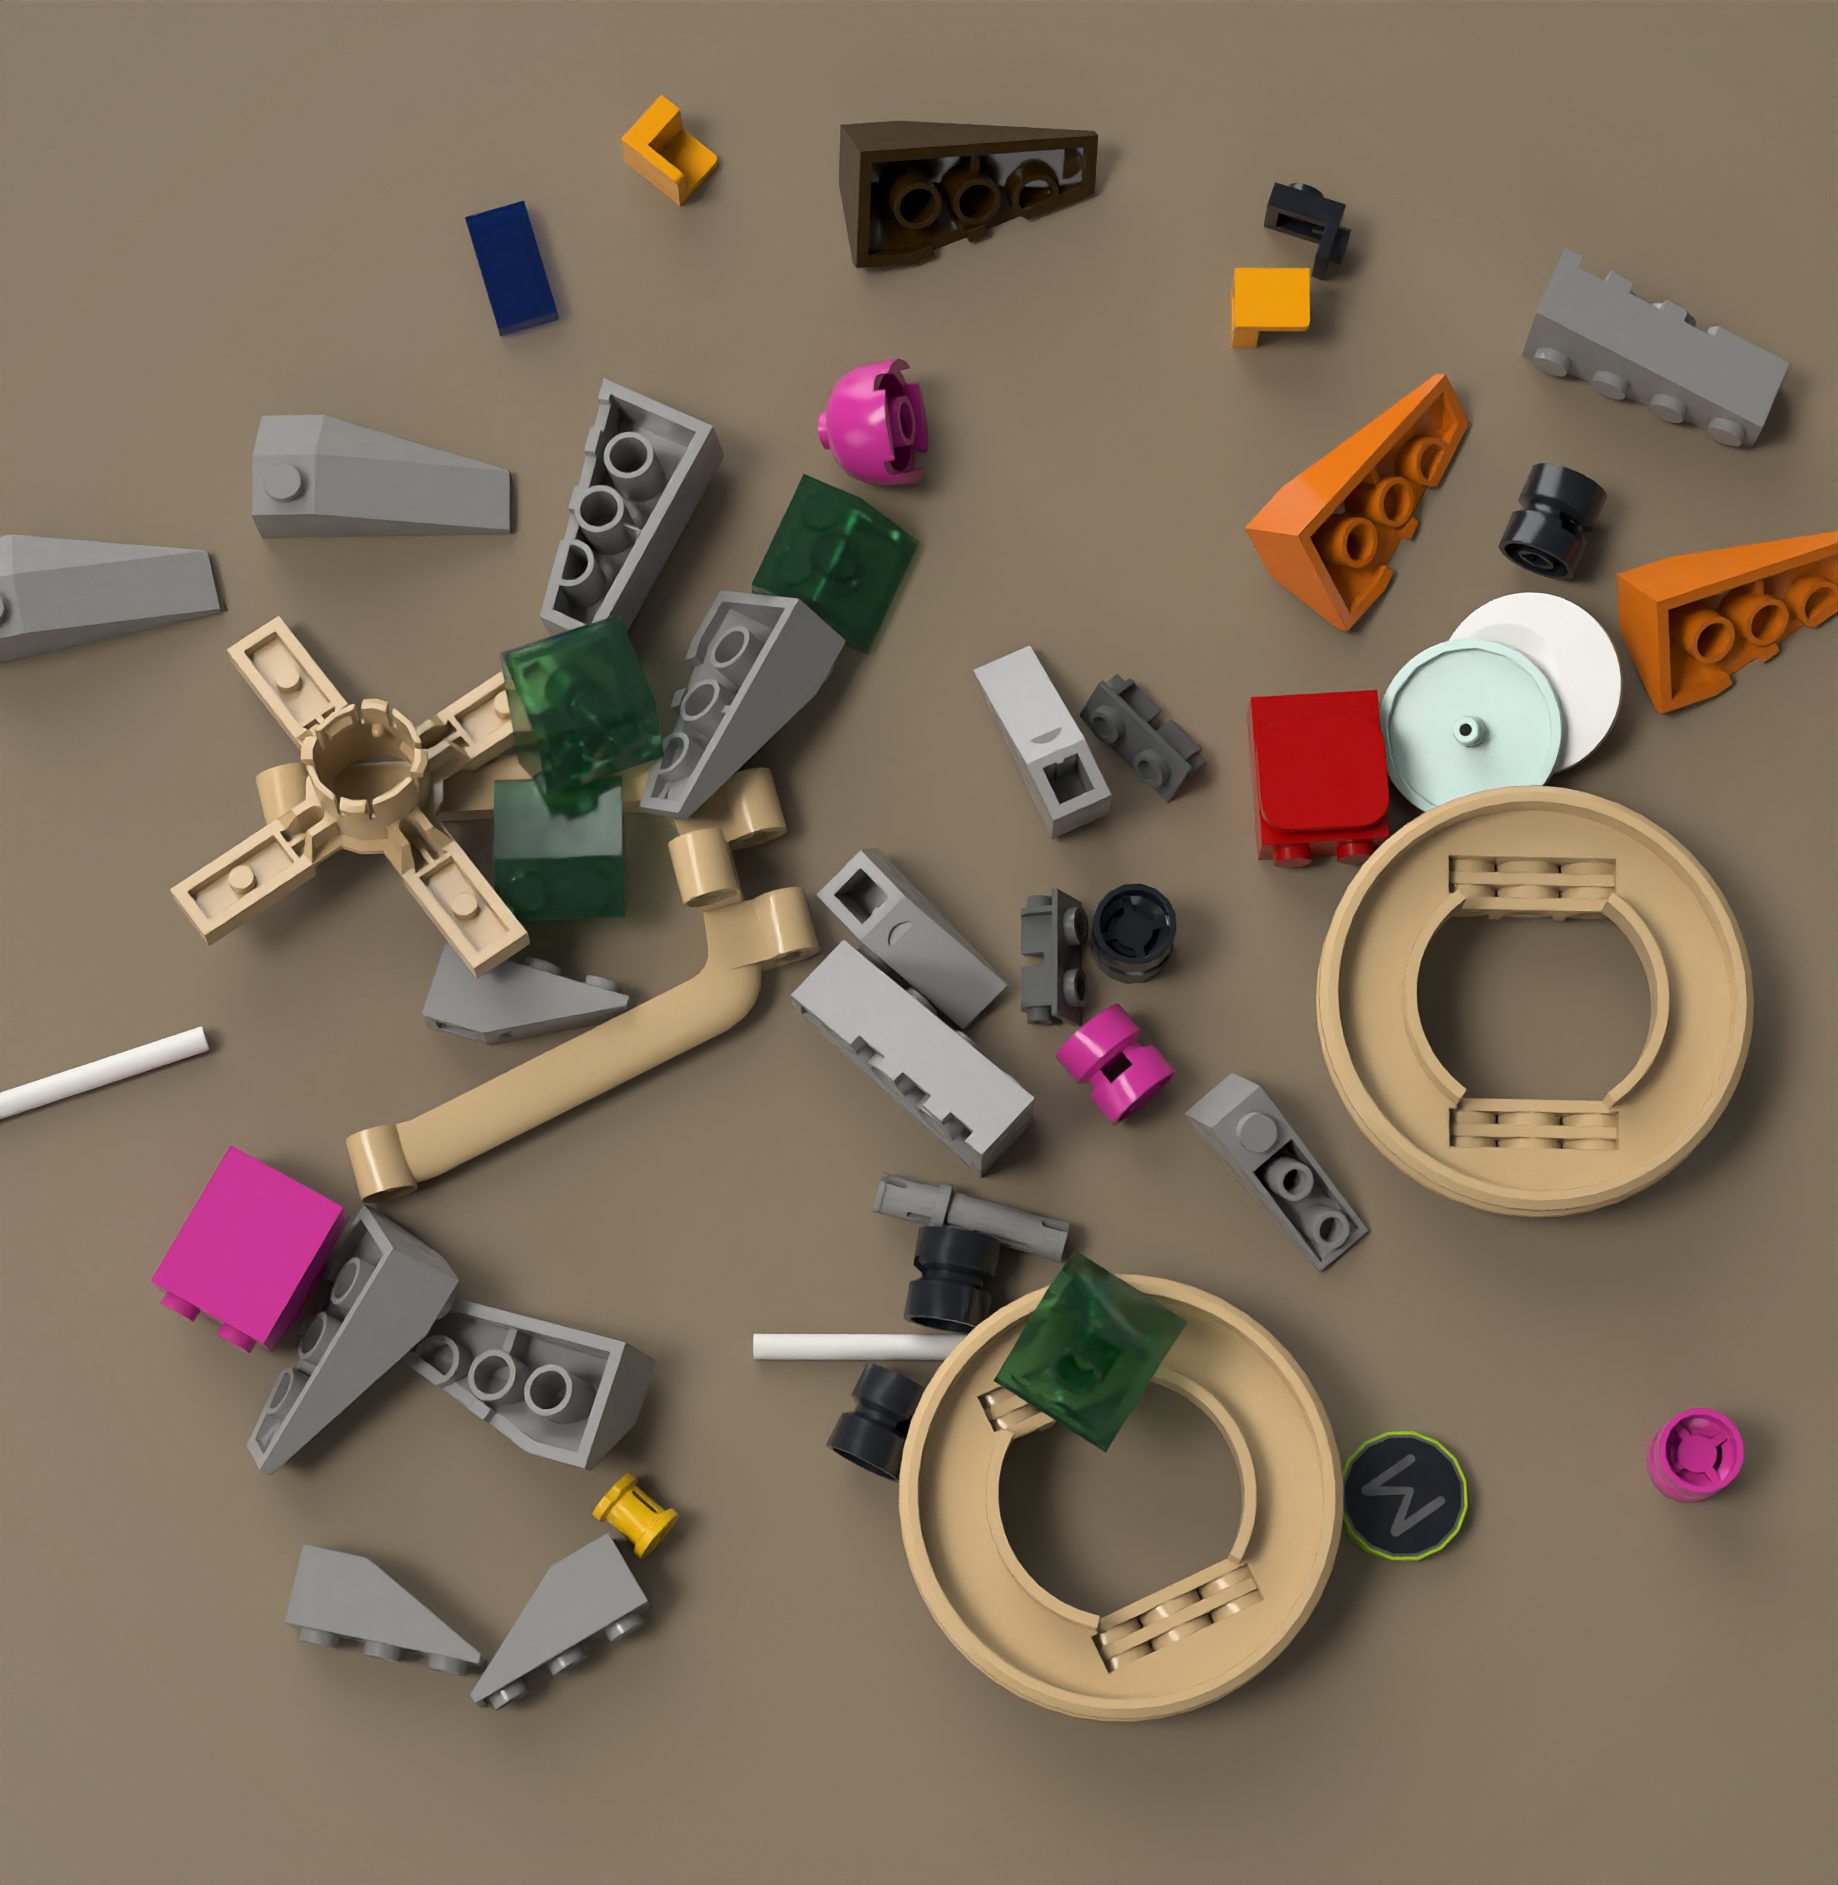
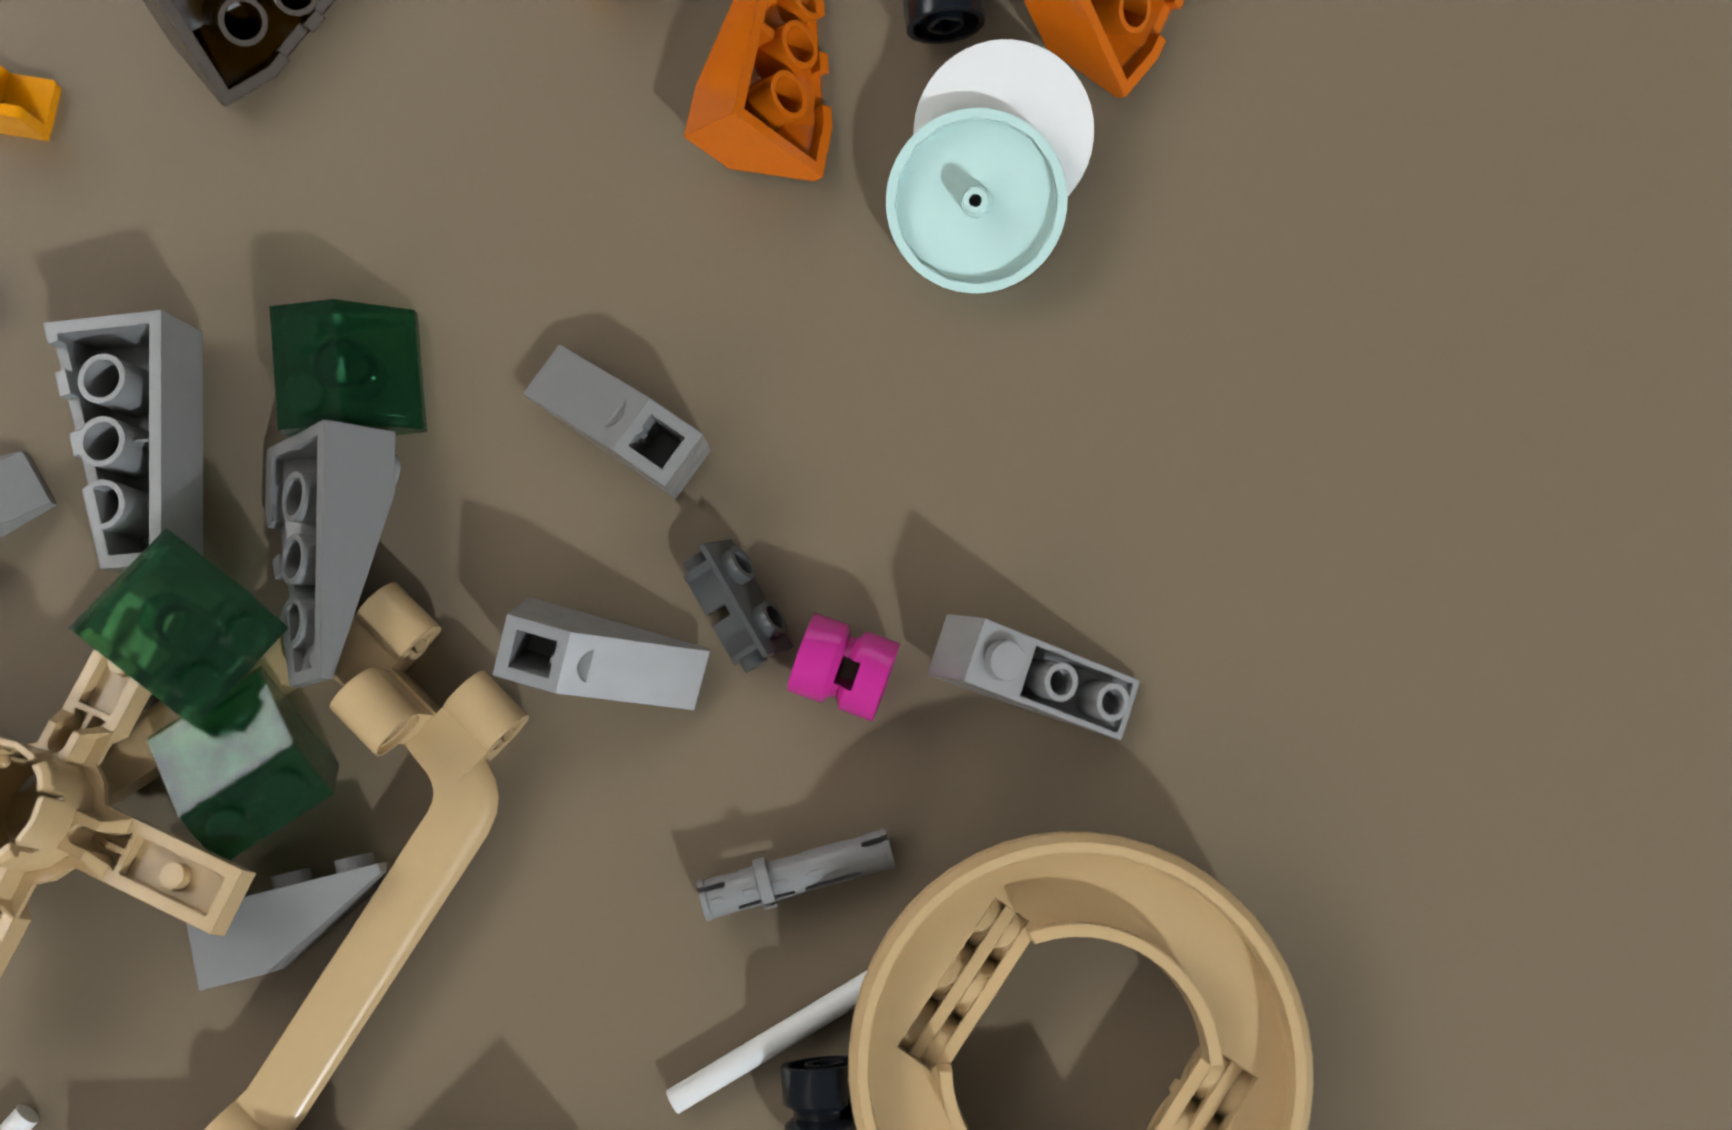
camera: 25 degrees left, 5 degrees up
light grey wedge [791,939,1035,1178] -> none
dark pink cylinder [818,358,928,486] -> none
black wheel [904,1226,1001,1334] -> none
clear green slope [994,1250,1188,1453] -> none
dark grey hinge [1079,674,1207,802] -> none
black wheel [1091,883,1177,984] -> none
red brick [1247,690,1390,868] -> none
tan piece [1315,785,1754,1218] -> none
black tile [1342,1431,1468,1562] -> none
dark pink wheel [1646,1408,1744,1503] -> none

